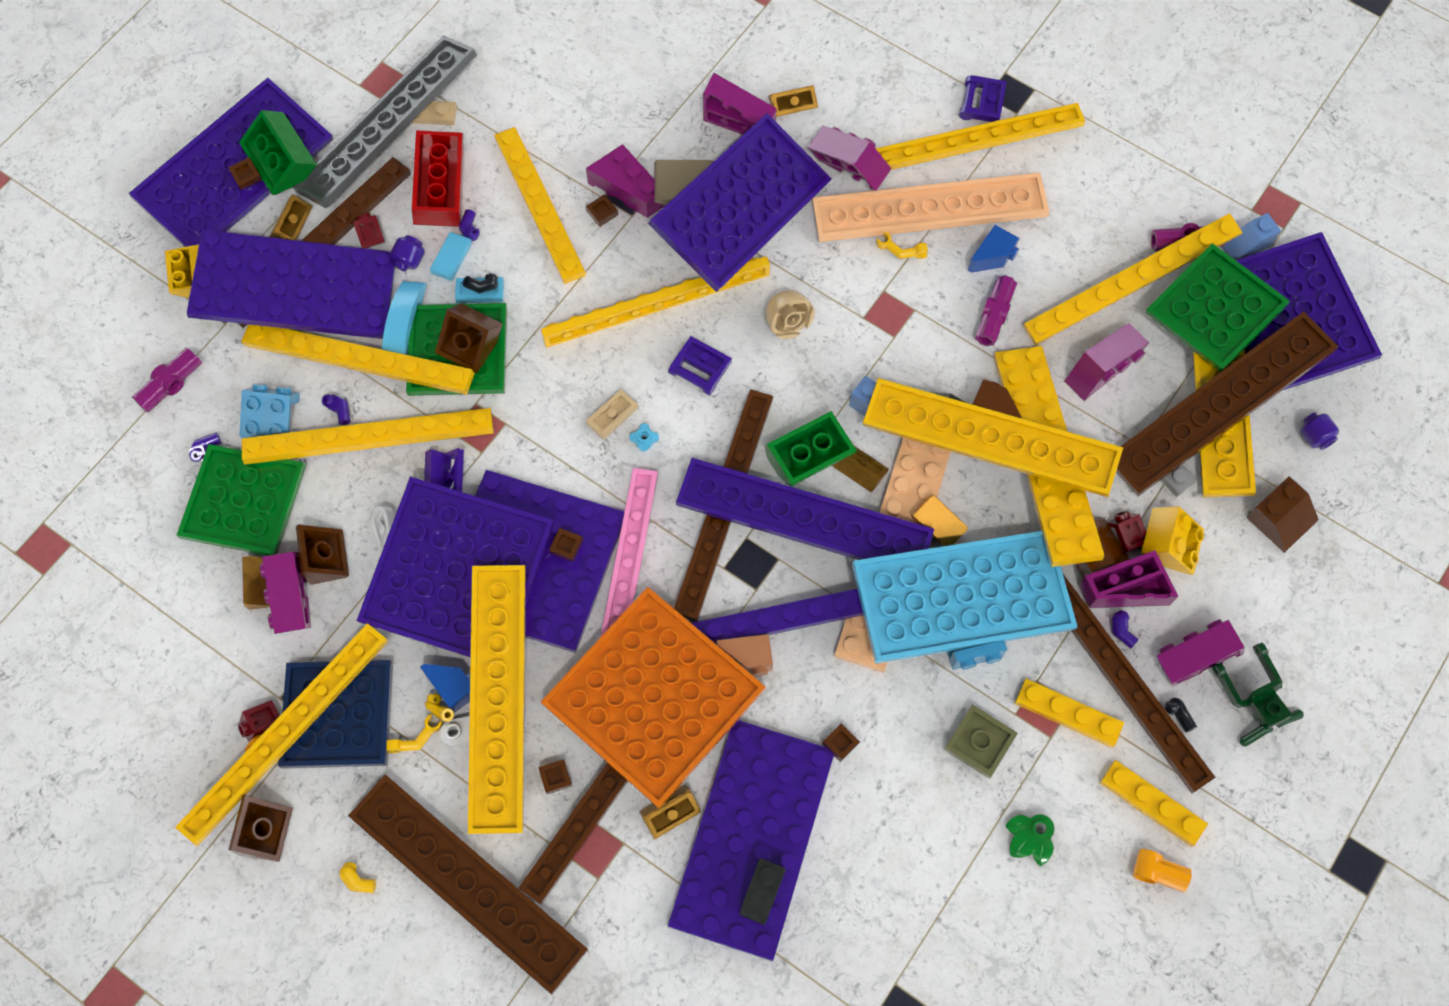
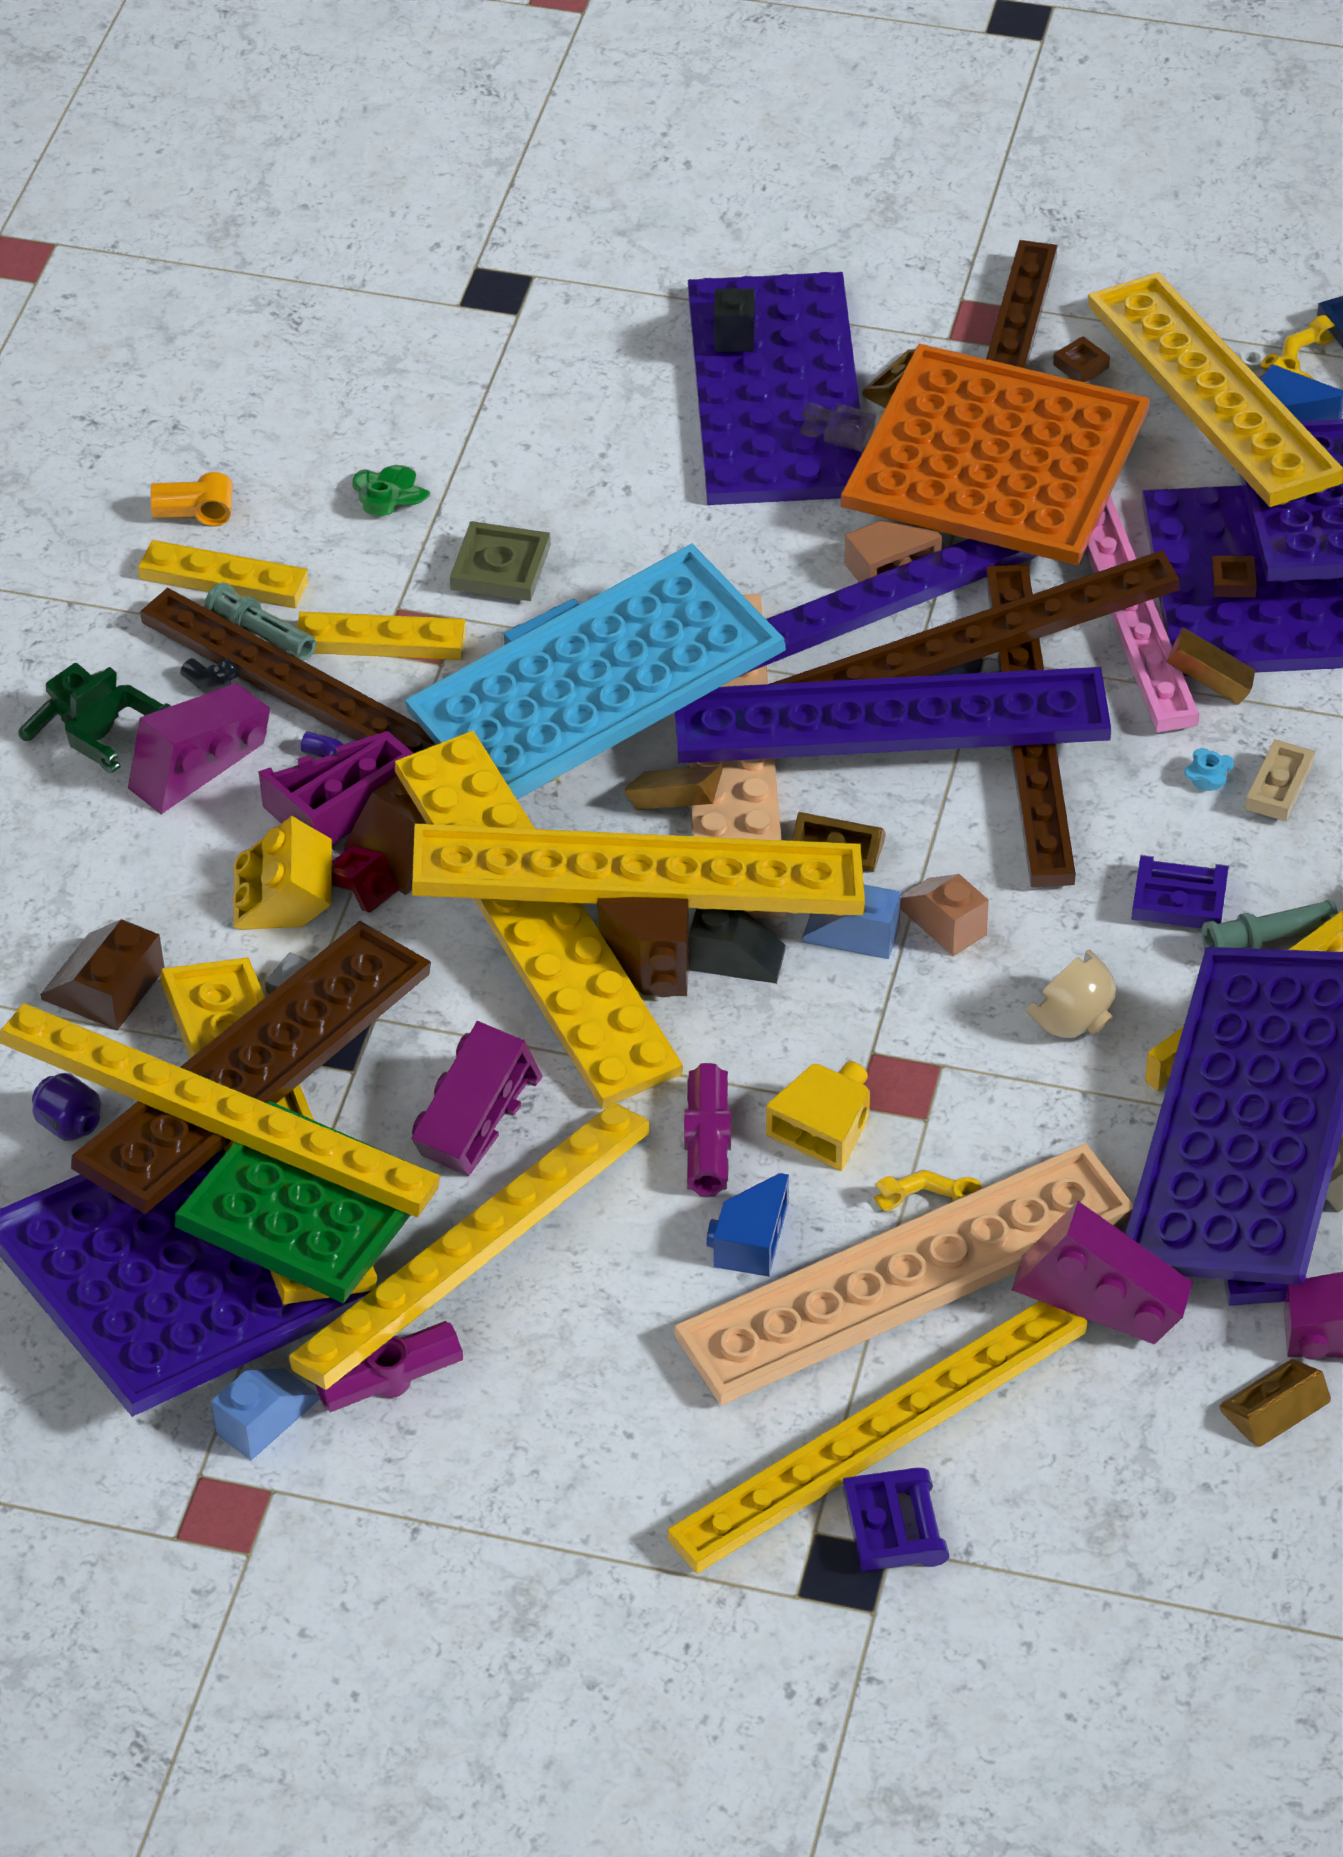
camera: 160 degrees right, 20 degrees down
yellow arm [339,862,376,893] -> none
reddish brown plate [348,774,589,995] -> none
green slope [766,411,857,487] -> none
reddish brown plate [822,723,860,763] -> none
none -> yellow plate [0,1003,440,1218]
none -> sand green pin [204,582,316,661]
none -> yellow torso [766,1061,870,1171]
none -> reddish brown plate [770,550,1180,684]
none -> clear purple plate [800,403,876,452]
none -> nougat slope [900,874,989,956]
none -> pearl gold slope [1166,627,1256,705]
none -> sand green pin [1202,899,1338,949]

